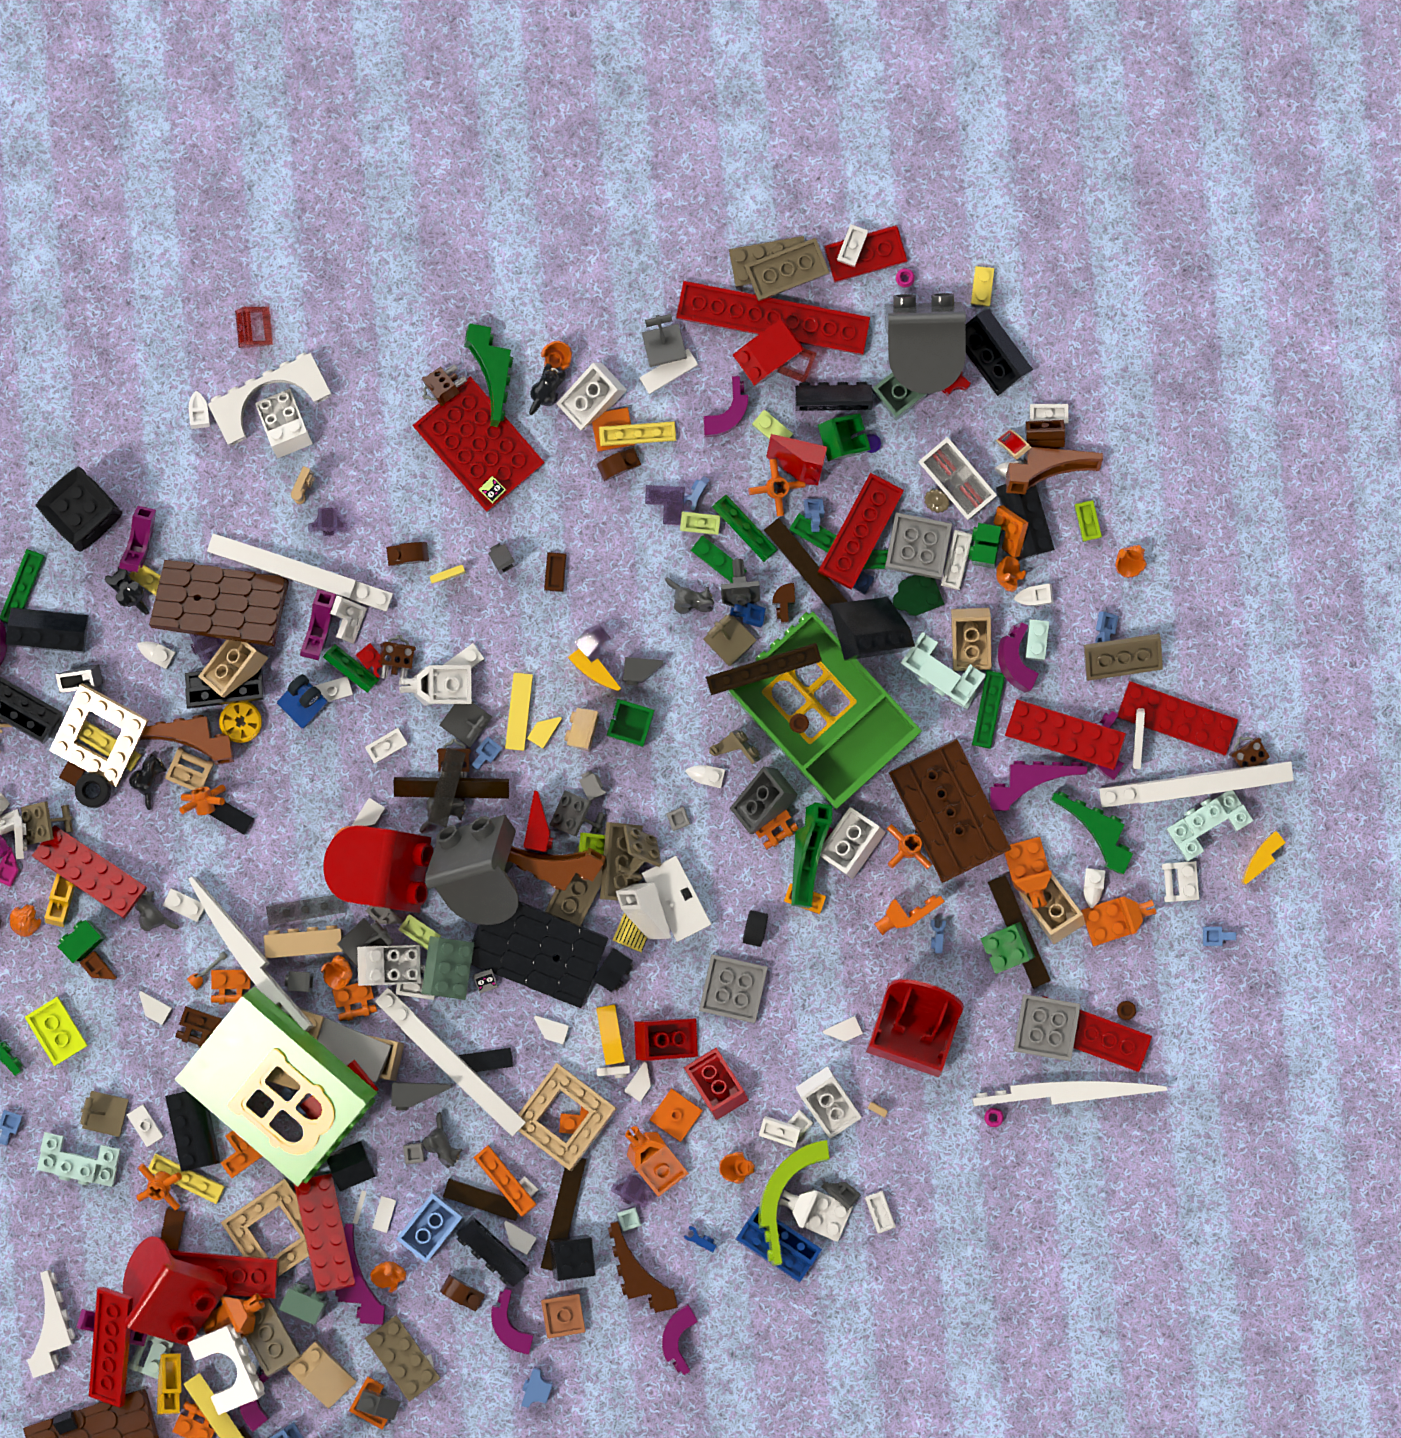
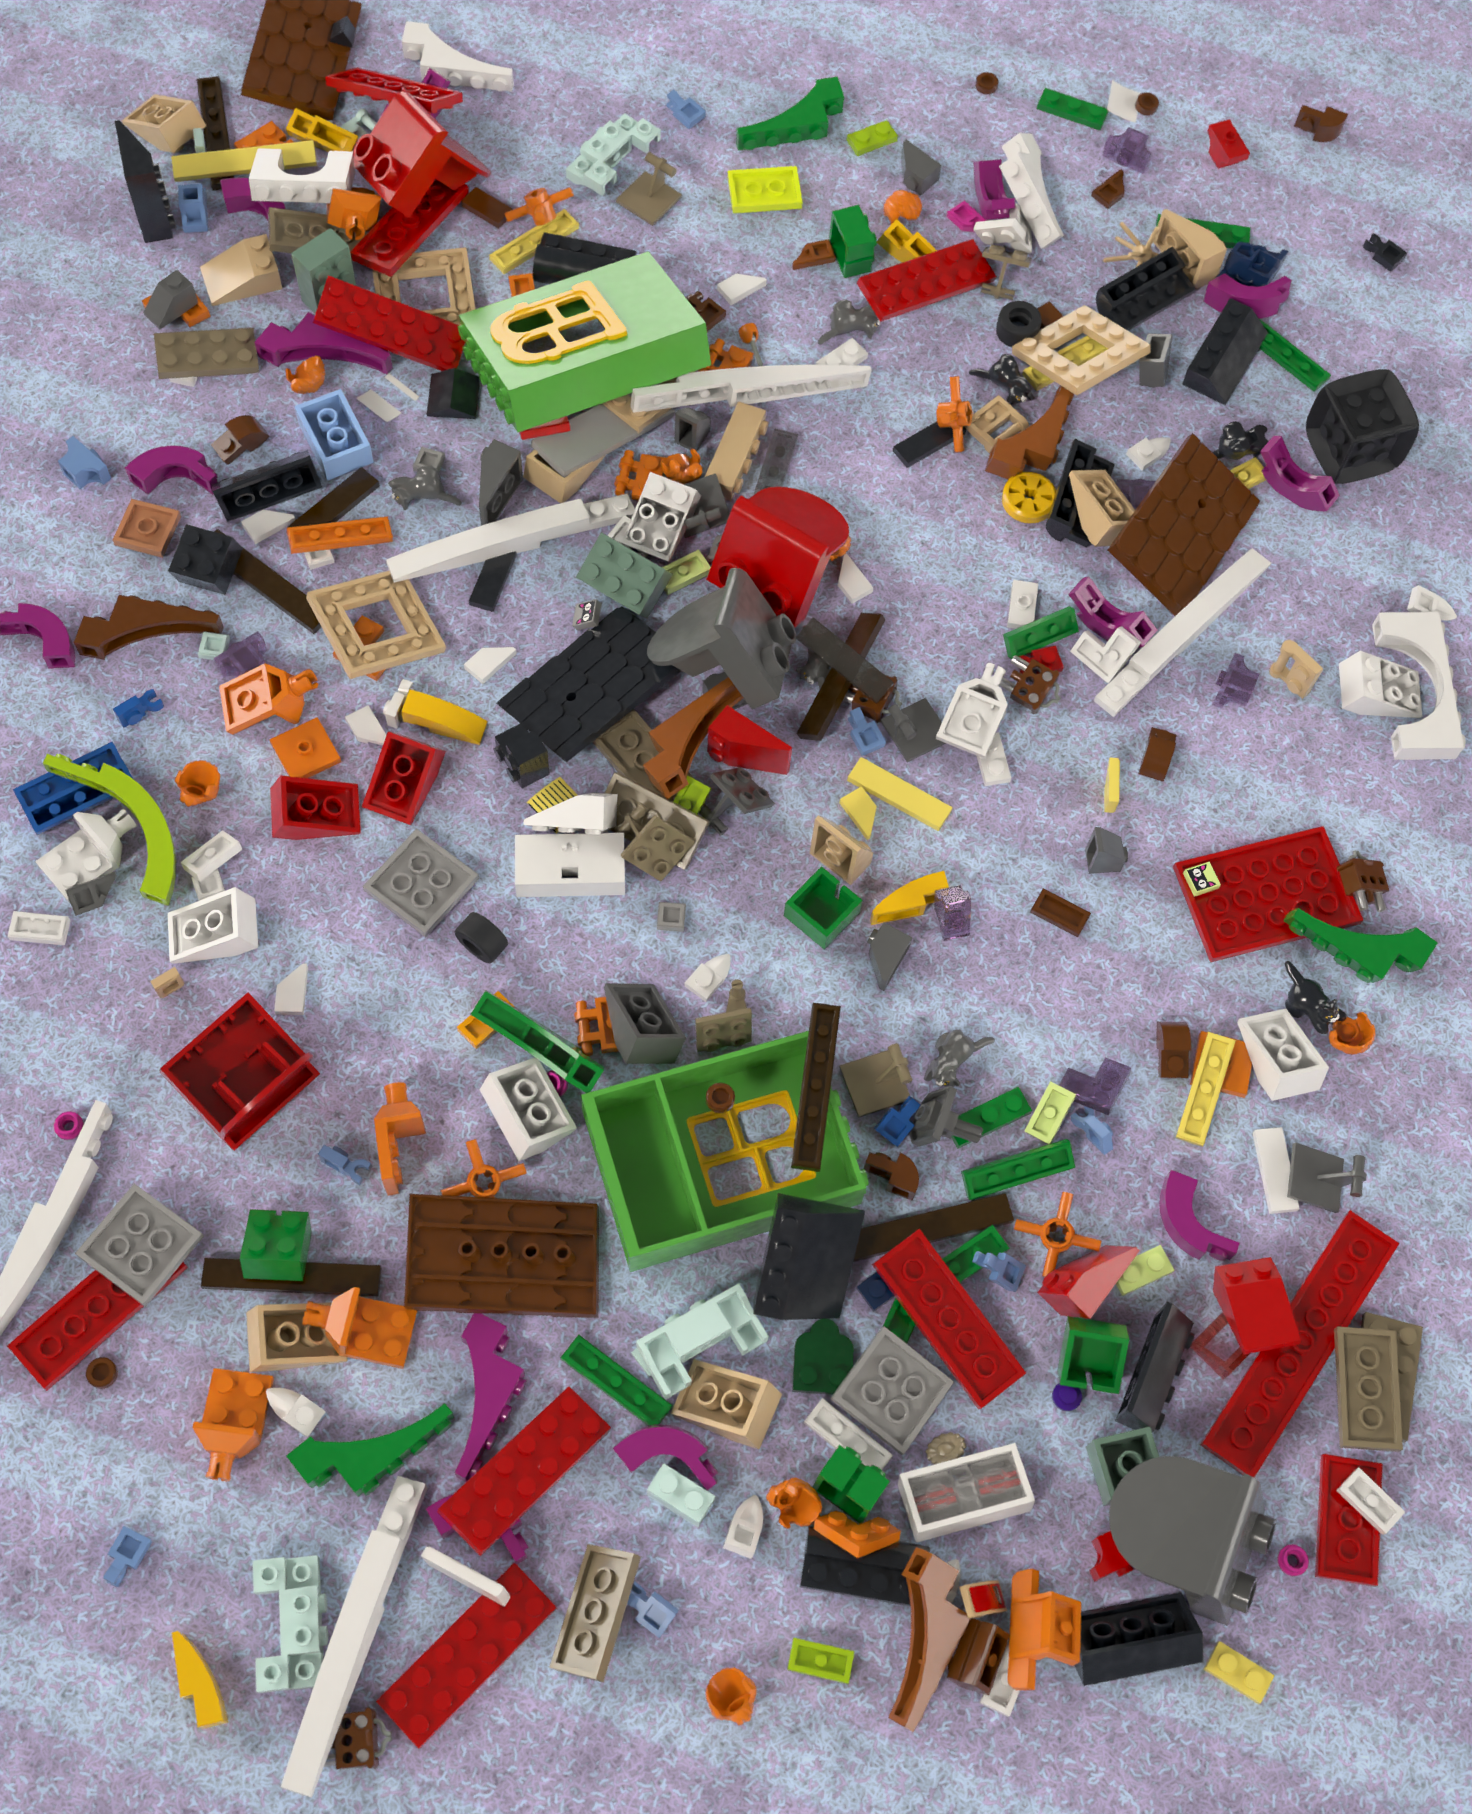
camera: 110 degrees right, 20 degrees down
white plate [127,1104,164,1147] -> none
blue plate [277,674,328,728] -> none
white plate [365,728,408,764] -> none
light grey window [579,771,606,801] -> none
white plate [1162,861,1199,902] -> none
none -> orange plate [1007,1568,1081,1690]

